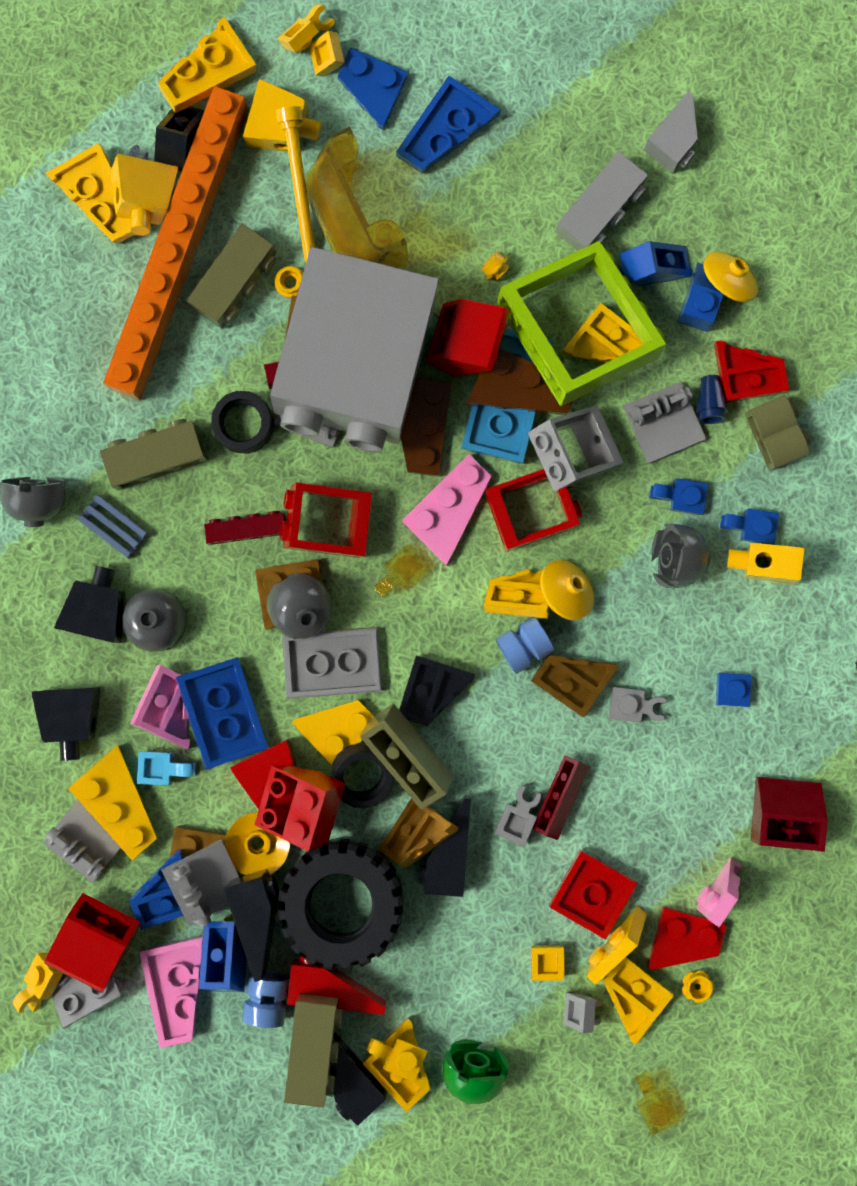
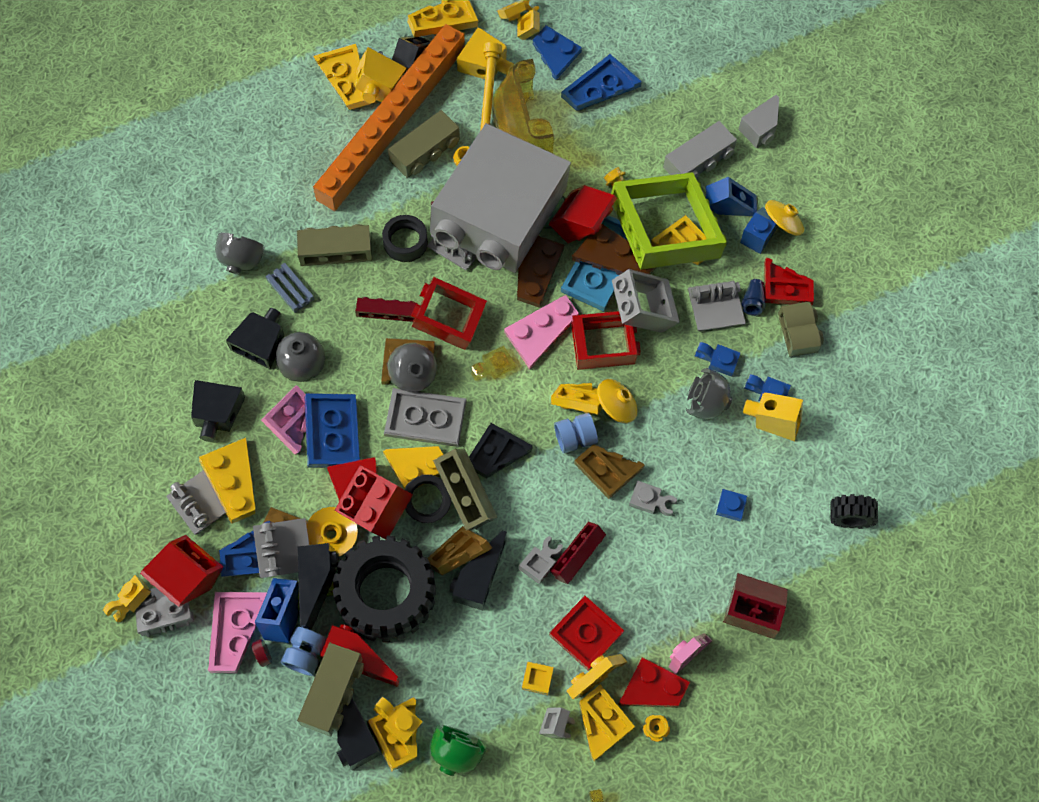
camera: 10 degrees right, 20 degrees down
medium azure plate [137,751,197,785] -> none
none -> dark red tile [252,639,272,667]

